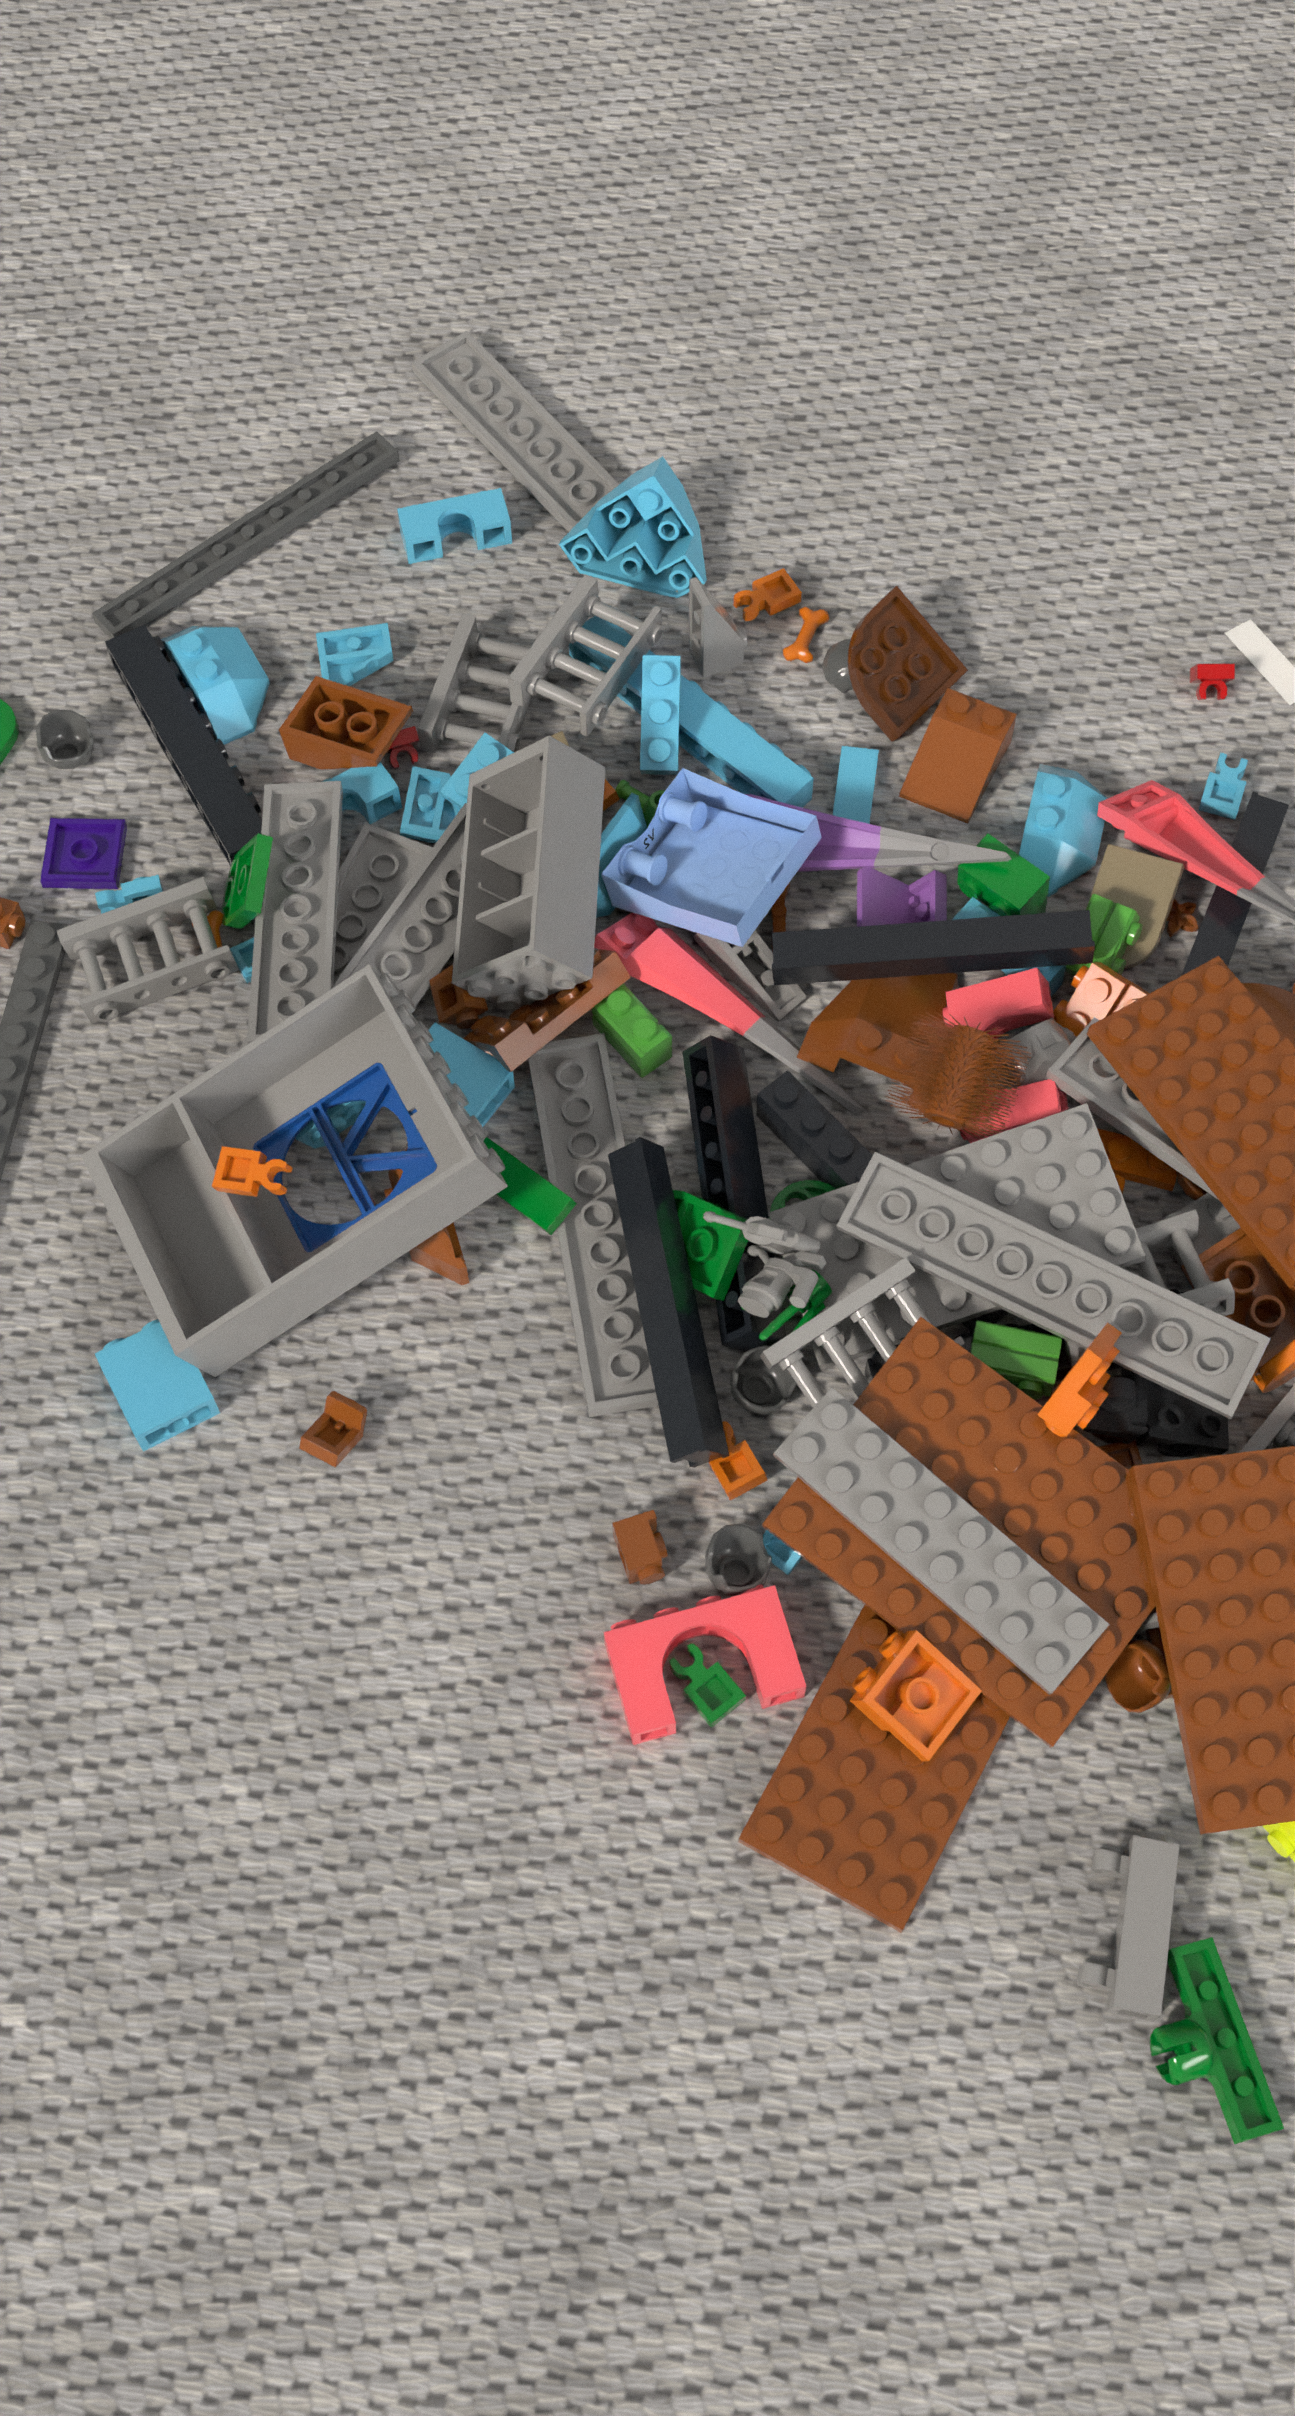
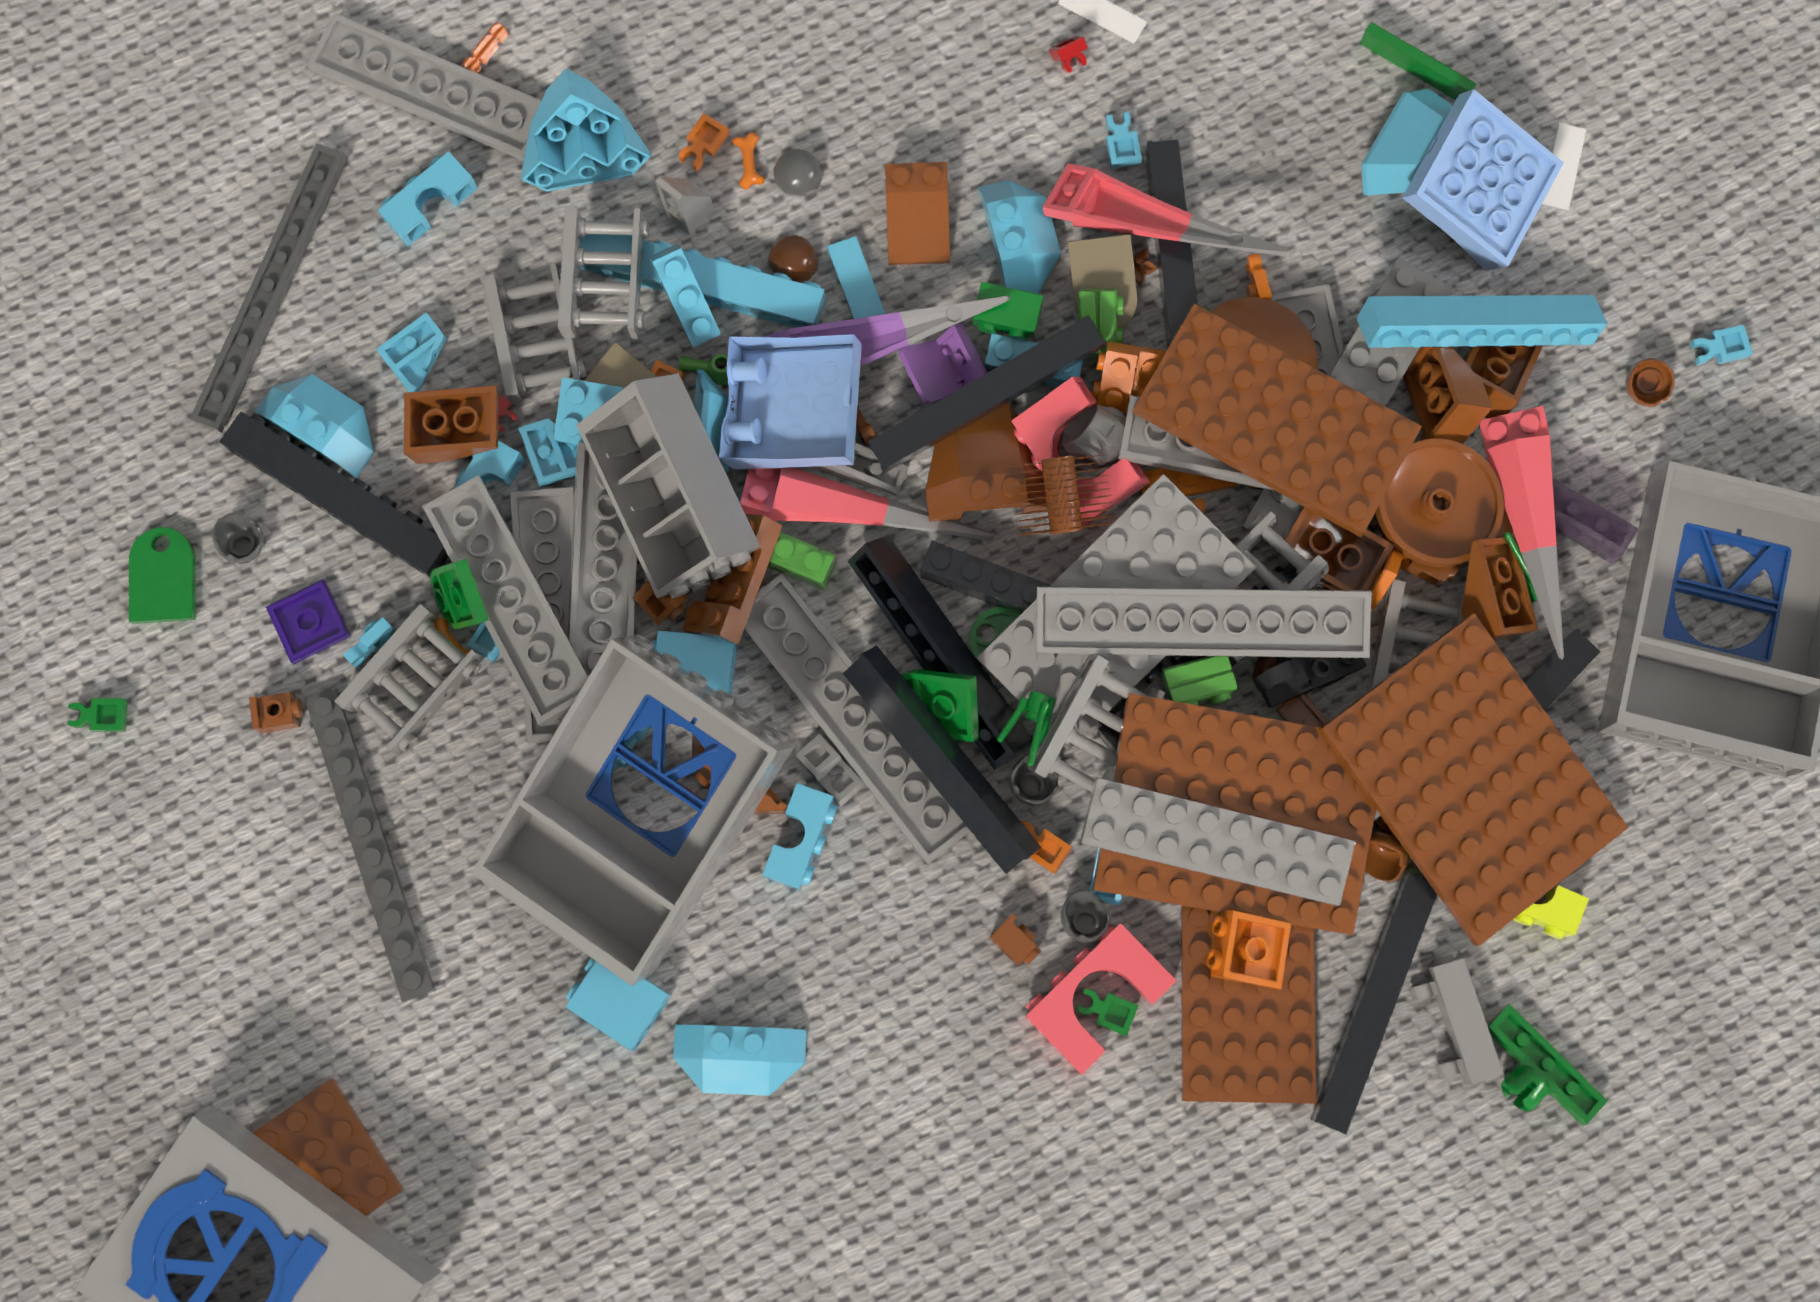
camera: 25 degrees left, 15 degrees up
orange plate [212,1146,293,1197] -> none
dark orange bracket [299,1391,367,1468] -> none
green tile [483,1137,577,1235] -> none
light grey piece [703,1211,820,1255] -> none
light grey piece [738,1245,827,1318] -> none
reddish brown plate [848,586,968,742] -> none
orange plate [1037,1322,1122,1437] -> none
none -> orange axle [461,22,508,74]
none -> medium azure wedge [673,1025,807,1096]
none -> medium azure arch [762,783,838,891]
none -> reddish brown hair [768,234,819,283]
none -> light grey slope [795,734,865,807]
none -> black tile [1310,873,1437,1135]

